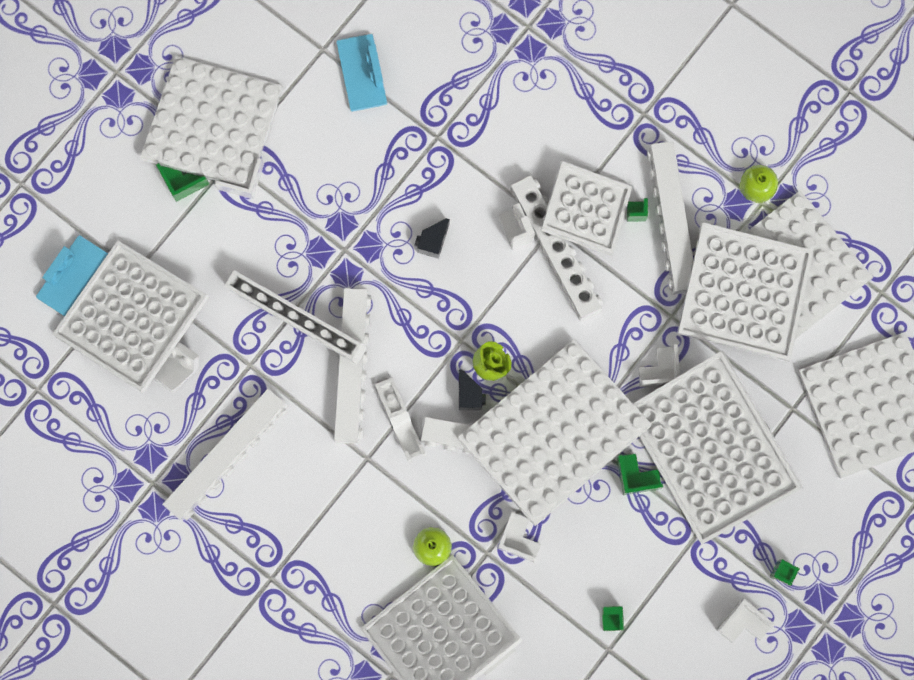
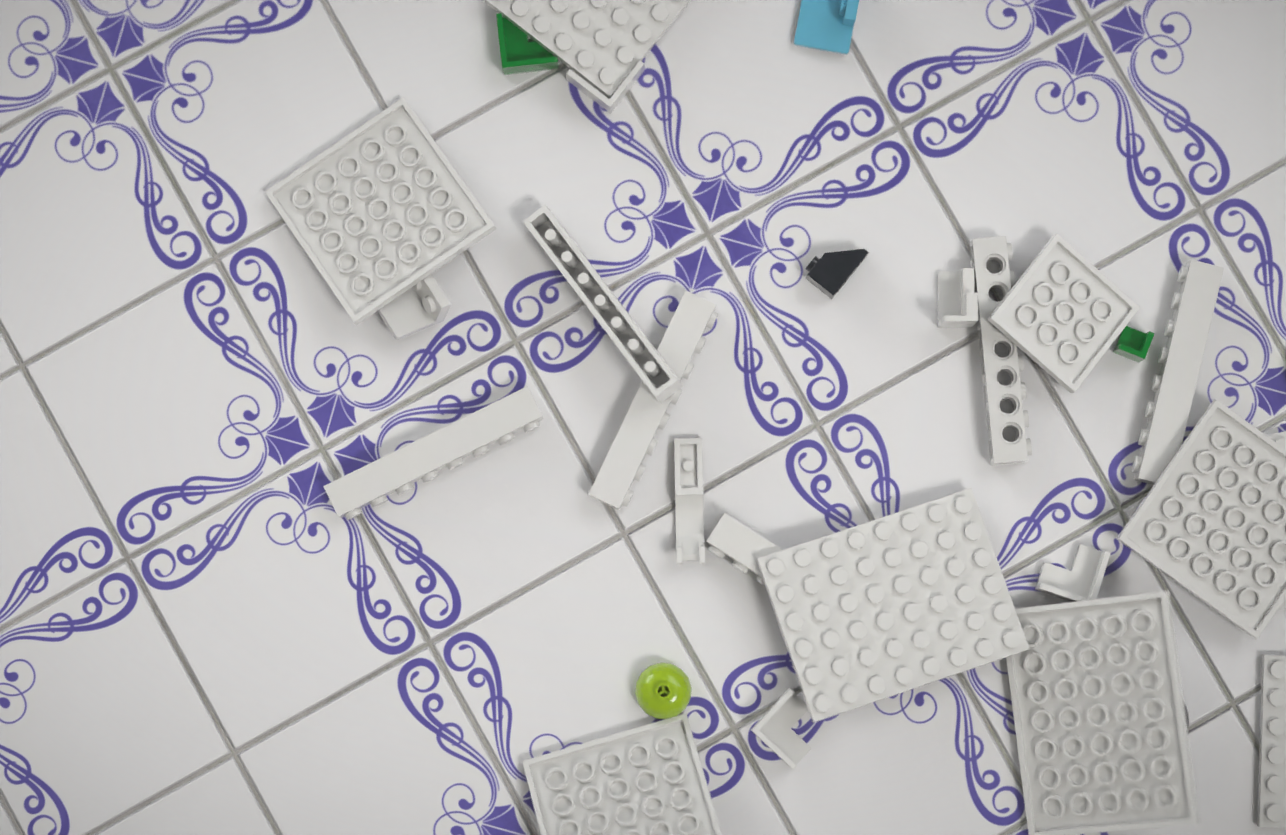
camera: 25 degrees right, 5 degrees up
medium azure bracket [36,235,108,316] -> none
black slope [459,369,486,410] -> none
lime cylinder [472,341,512,381] -> none
green panel [616,454,663,495] -> none

